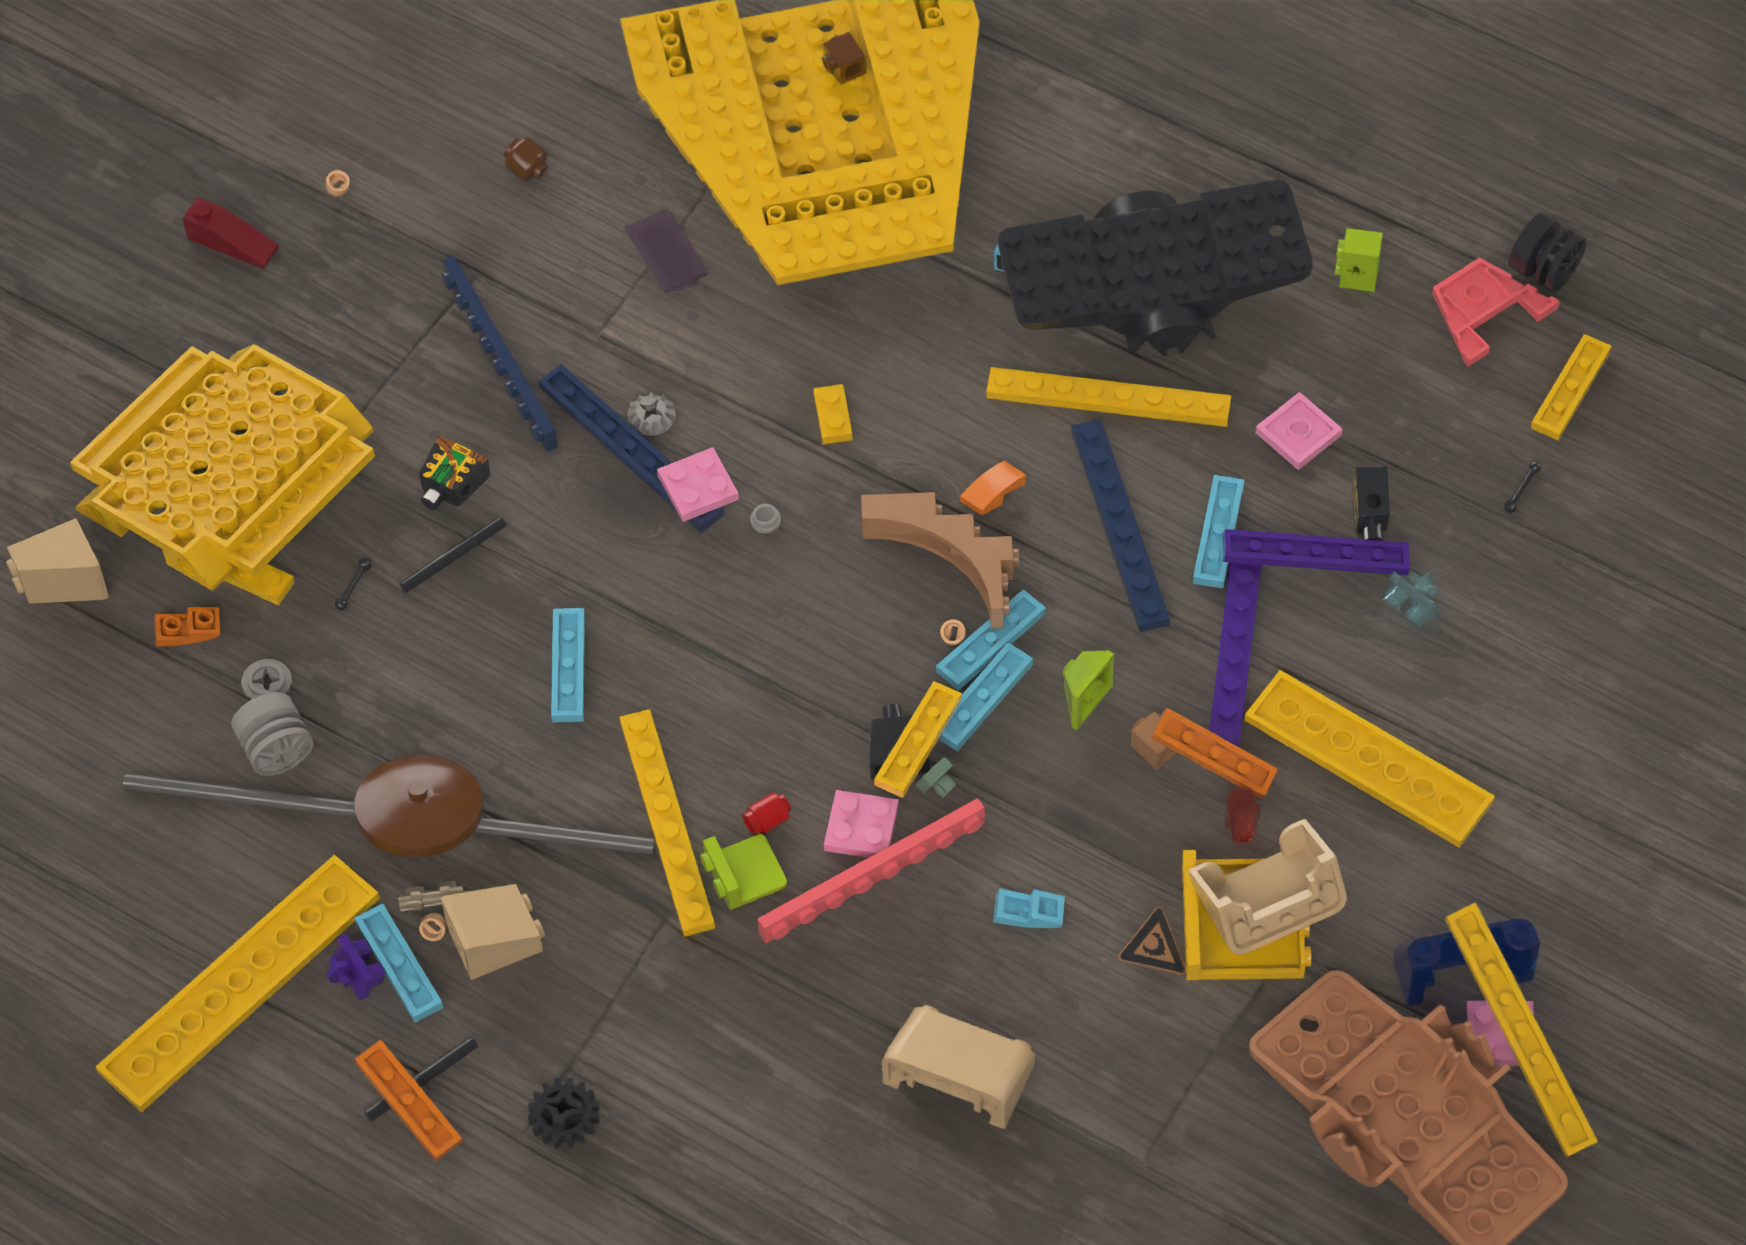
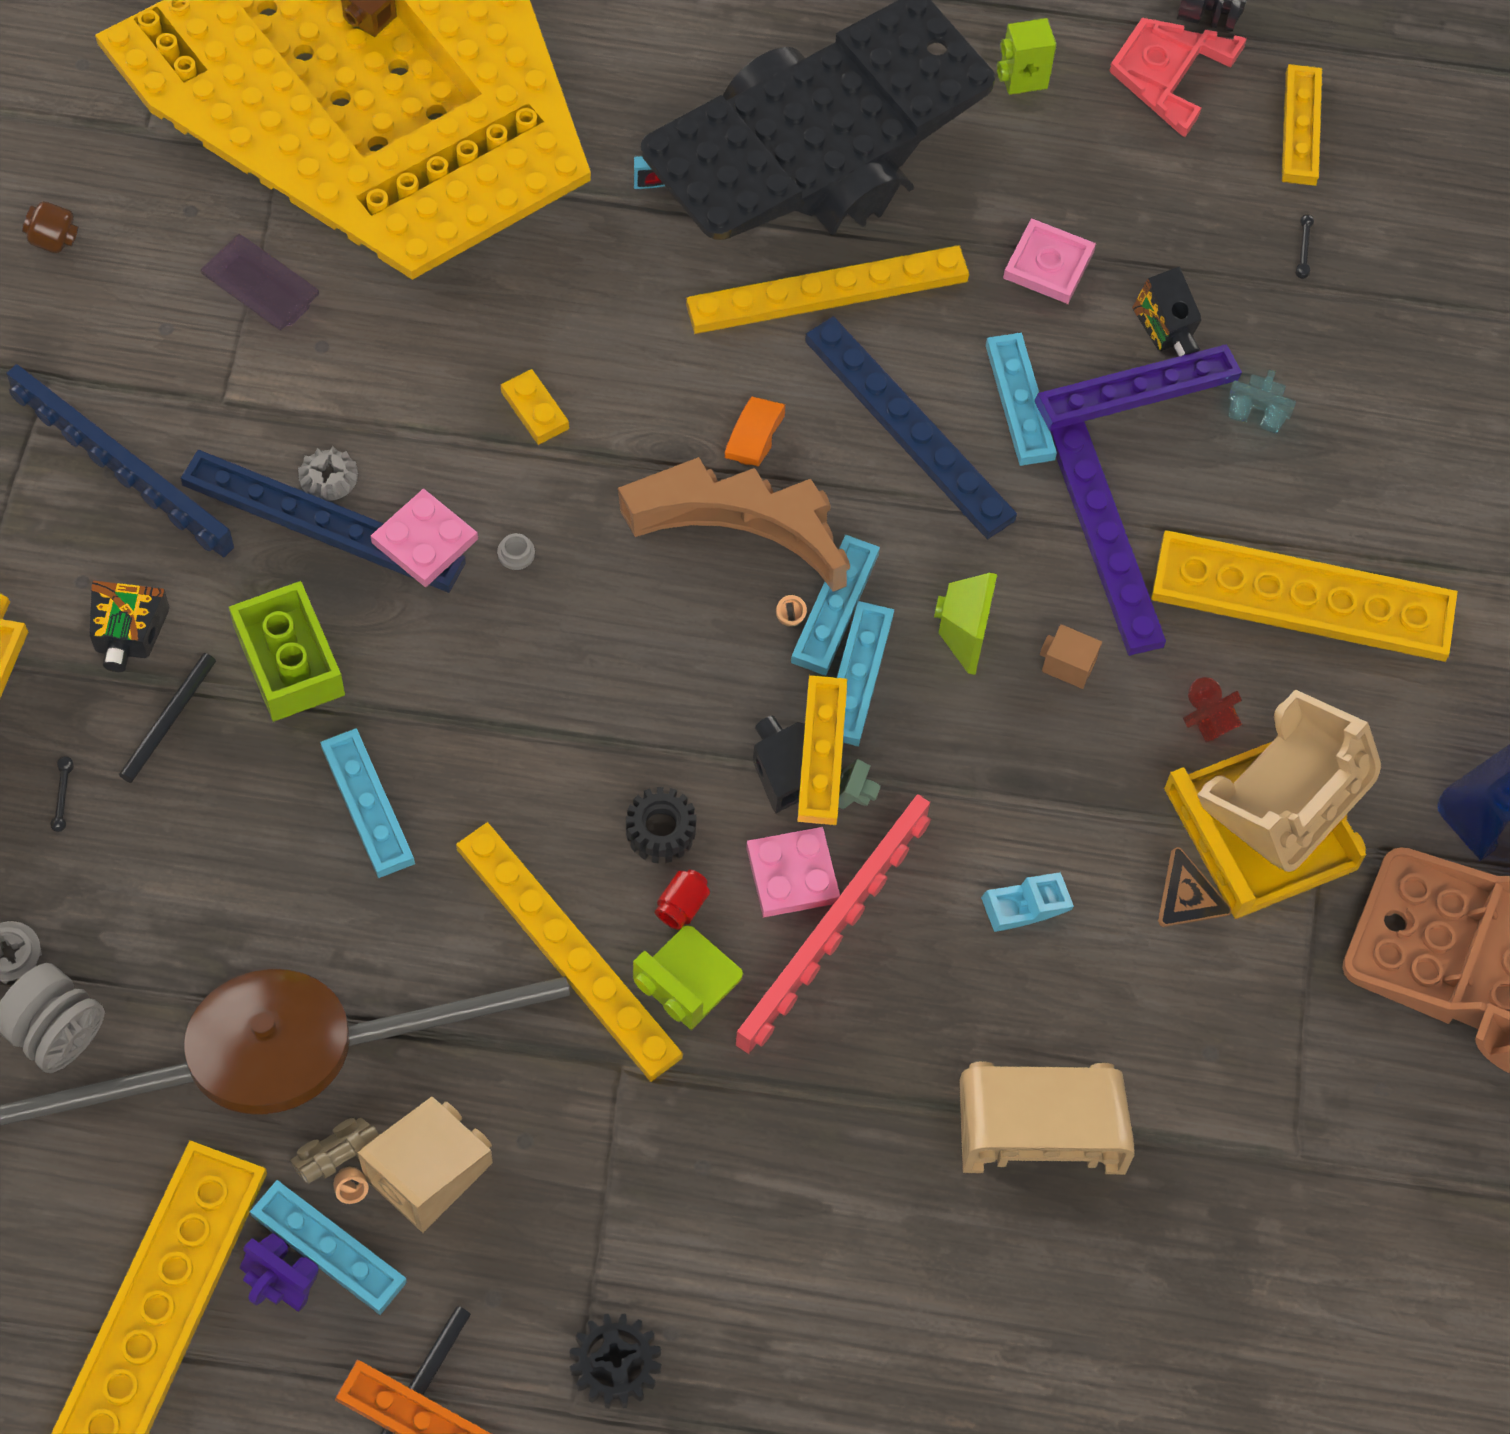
camera: 30 degrees left, 5 degrees up
orange plate [1151,708,1278,799] -> none
none -> lime brick [229,581,345,722]
none -> black tyre [626,787,697,863]

